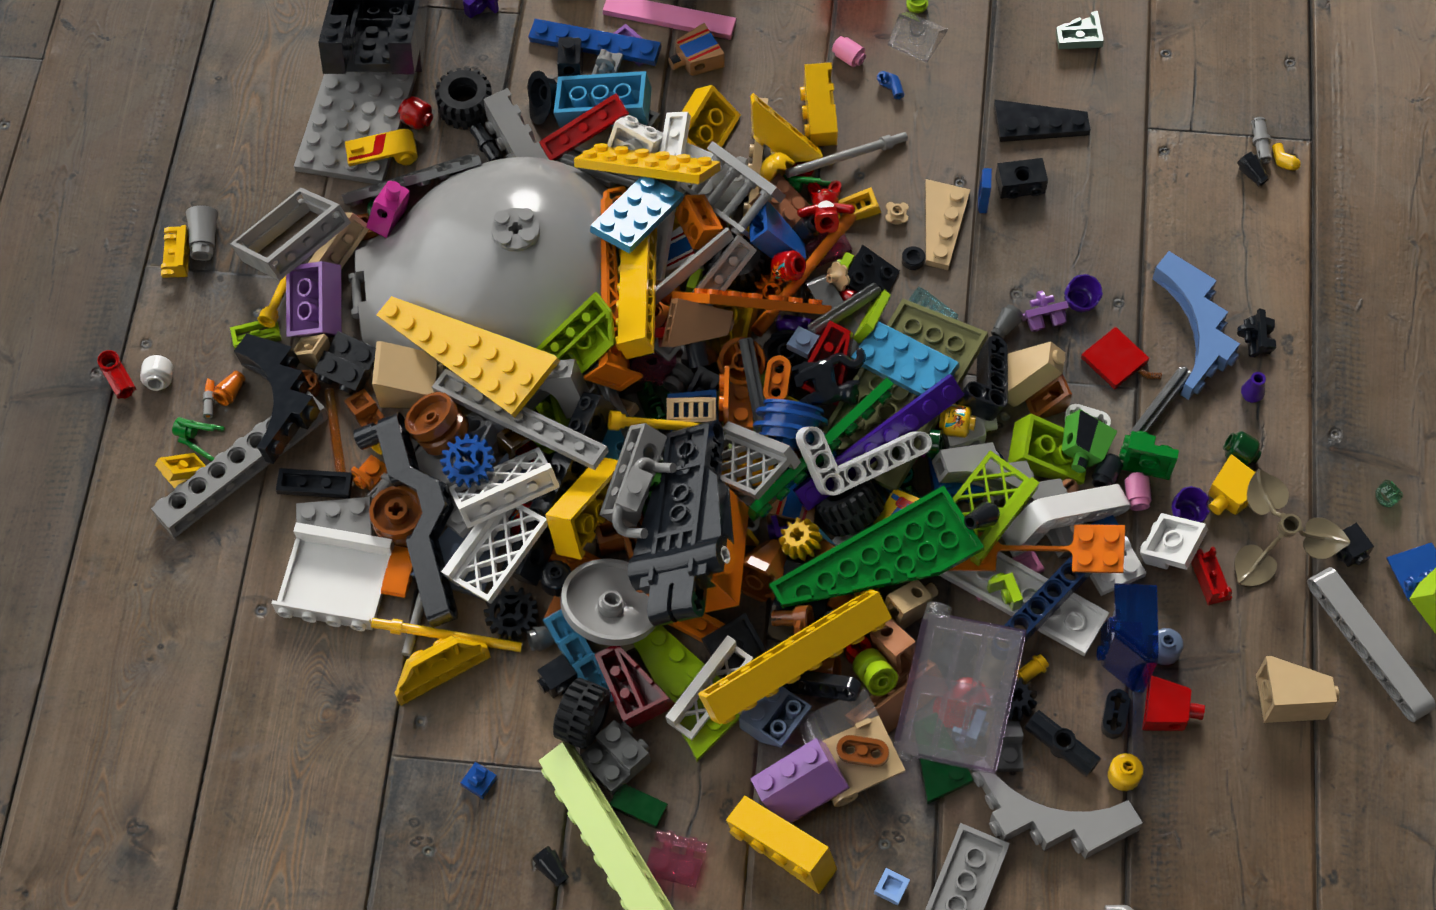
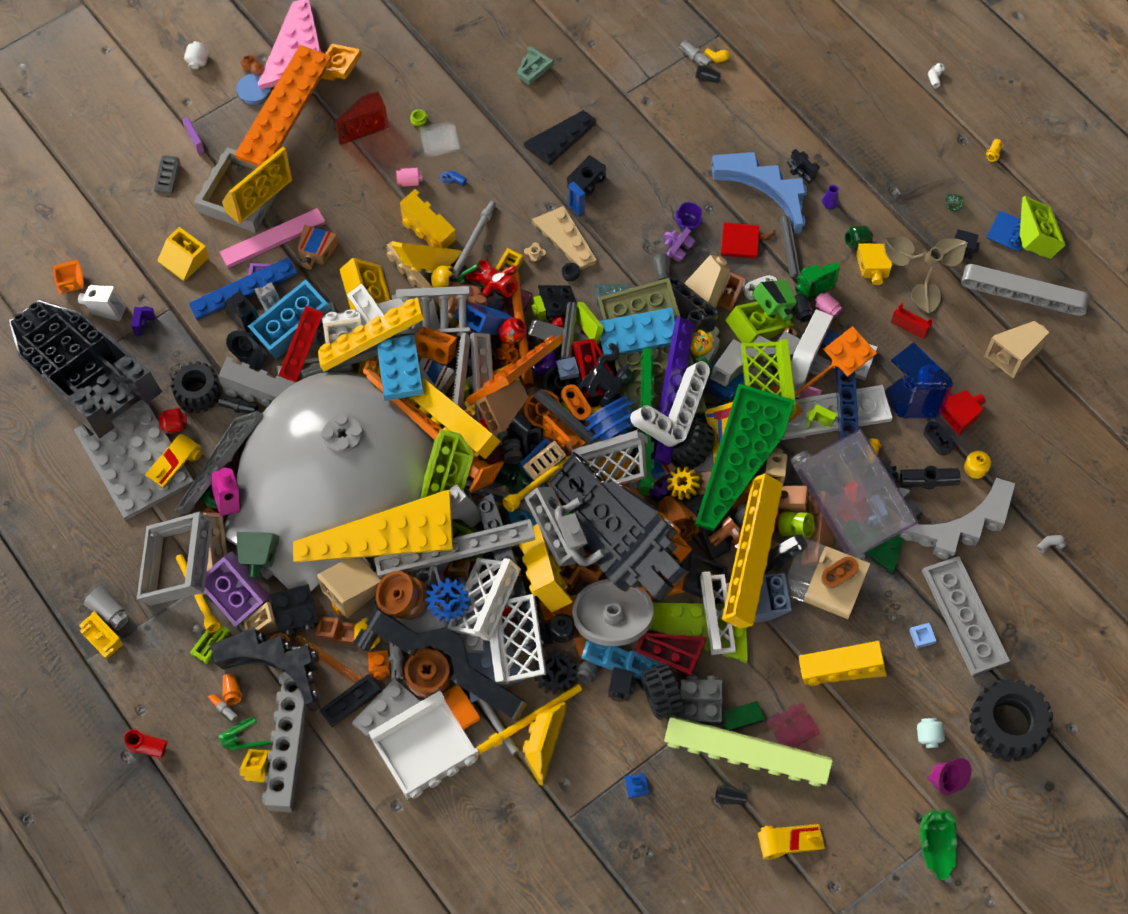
camera: 45 degrees left, 0 degrees up
white head [140,355,173,391] -> none
medium lavender slope [750,738,850,824] -> none
tan plant [826,261,850,291] -> none
black cone [964,502,1000,530] -> none
white plate [1140,513,1208,570] -> none
dark purple hair [1171,486,1210,523] -> none
none -> dark green torso [236,532,280,578]

